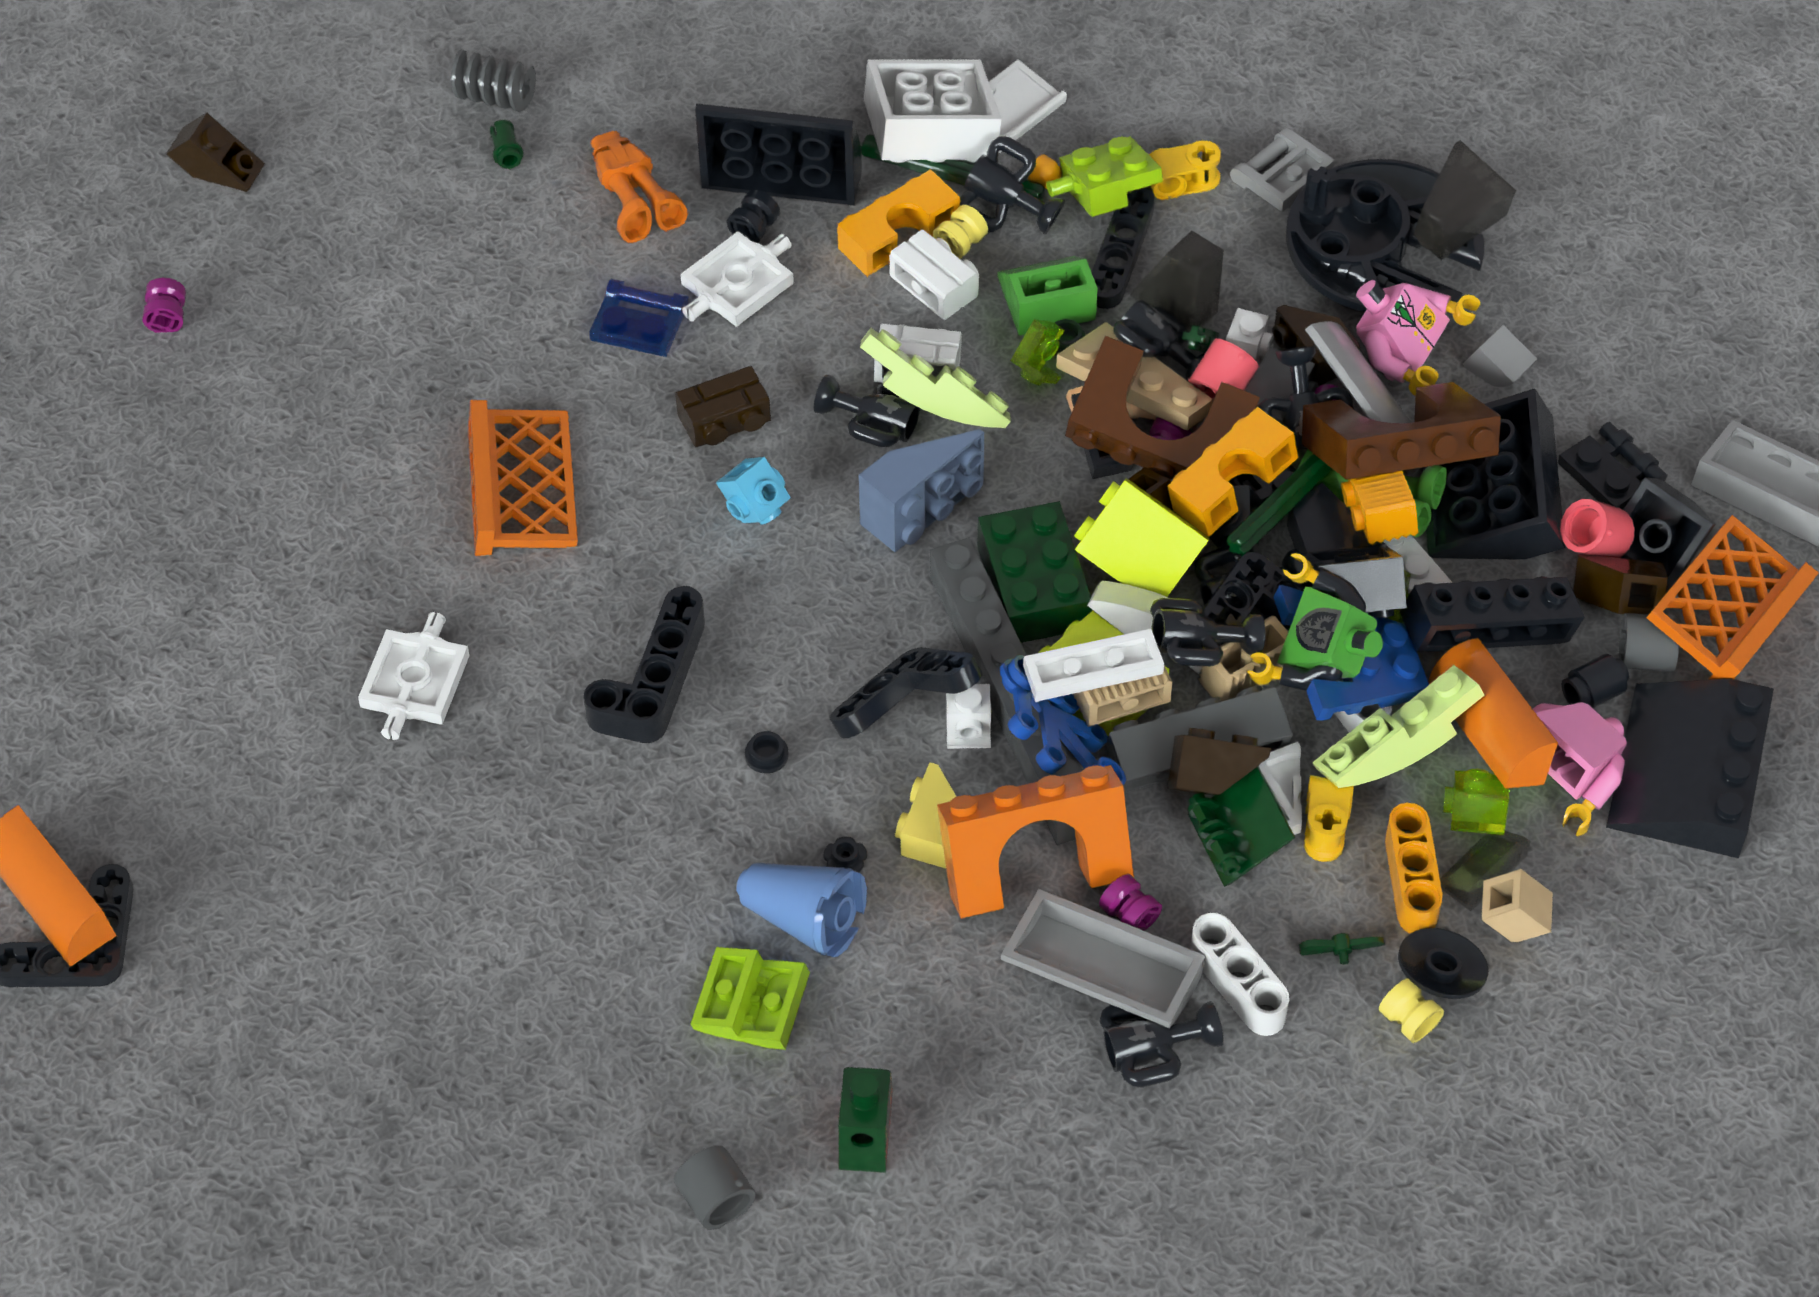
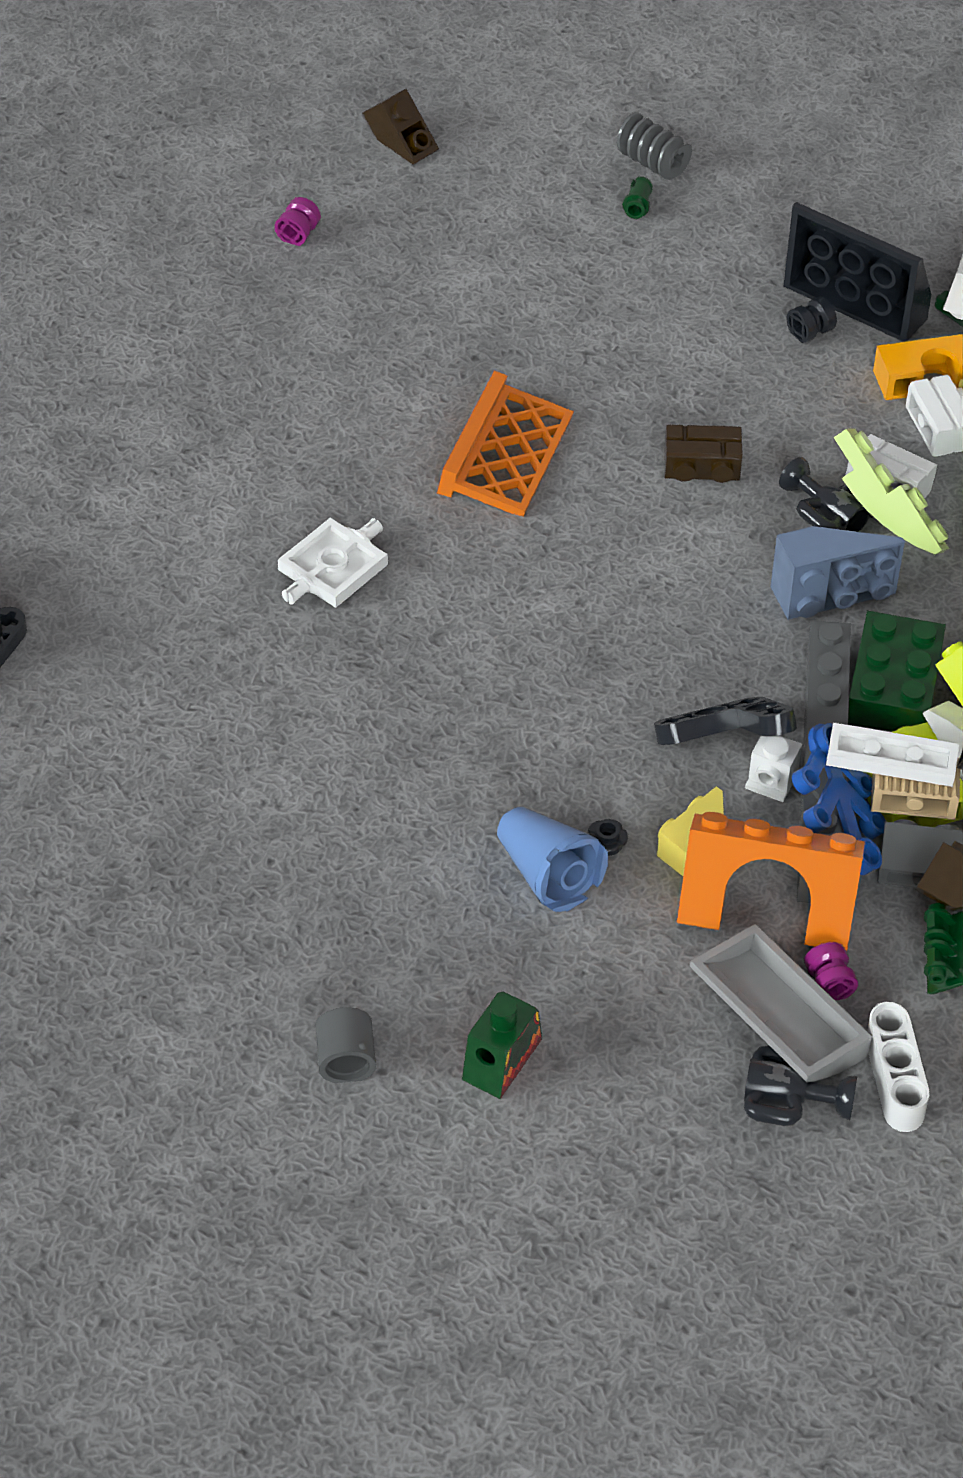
camera: 25 degrees right, 5 degrees down
black beam [583,586,705,743] -> none
clear blue plate [589,279,688,357] -> none
orange piece [591,131,688,243] -> none
white plate [681,231,794,327] -> none
lime slope [690,947,810,1050] -> none
medium azure brick [716,457,791,525] -> none
black plate [745,731,789,774] -> none

